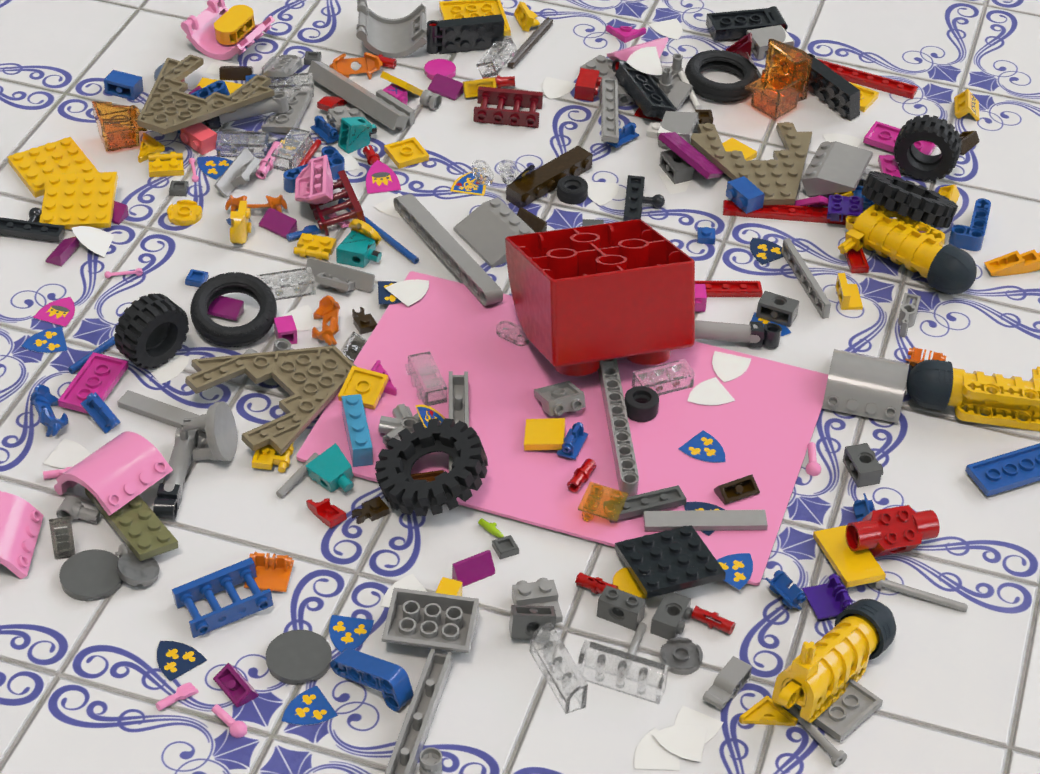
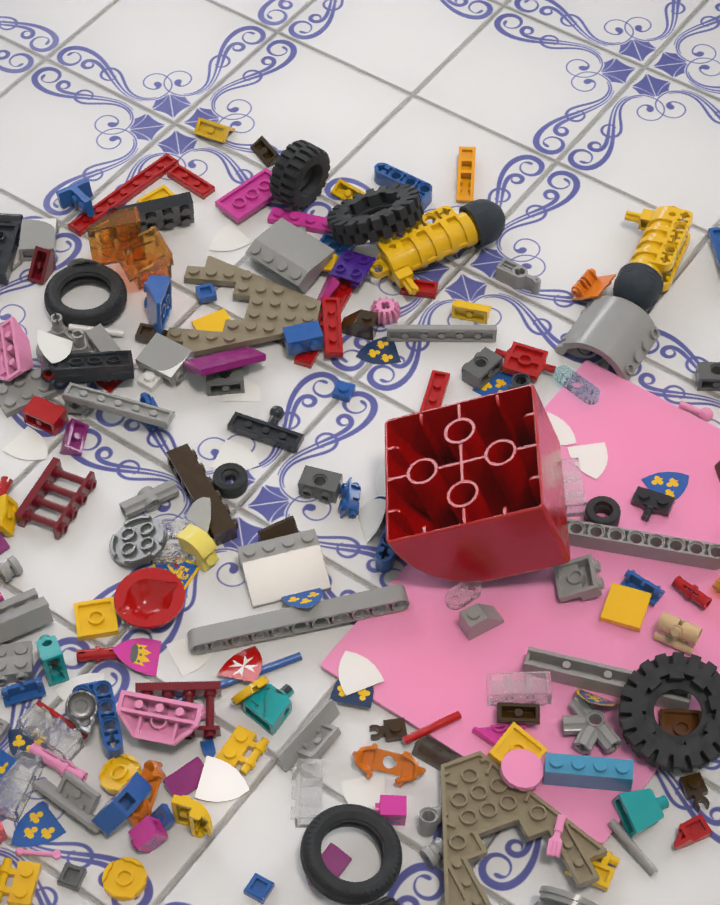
camera: 70 degrees left, 10 degrees up
none -> blue bracket [56,179,95,217]
none -> magenta slope [59,418,89,456]
none -> flat silver hair [65,690,99,734]
none -> blue slope [91,771,152,836]
none -> yellow tile [99,754,142,795]
none -> tile [109,515,168,567]
none -> red piece [114,567,185,629]
none -> light grey piece [119,480,179,519]
none -> dark pink brick [128,815,169,853]
none -> blue slope [144,275,172,334]
none -> red tile [167,164,215,200]
none -> light yellow brick [176,524,219,572]
none -> blue plate [195,283,217,304]
none -> white sticker [195,756,249,802]
none -> sticker [217,646,262,682]
none -> blue sticker [281,588,323,608]
none -> red tile [321,297,343,358]
none -> dark brown slope [341,309,378,341]
none -> bright pink gear [370,297,401,327]
none -> red bar [402,711,462,745]
none -> light grey slope [458,603,504,641]
none -> red plate [495,341,556,382]
none -> dark brown slope [497,702,540,725]
none -> bright pink tile [500,749,544,792]
none -> bright pink piece [546,814,566,858]
none -> clear light blue beam [555,365,600,405]
none -> black plate [631,486,675,522]
none -> tan pin [653,611,703,655]

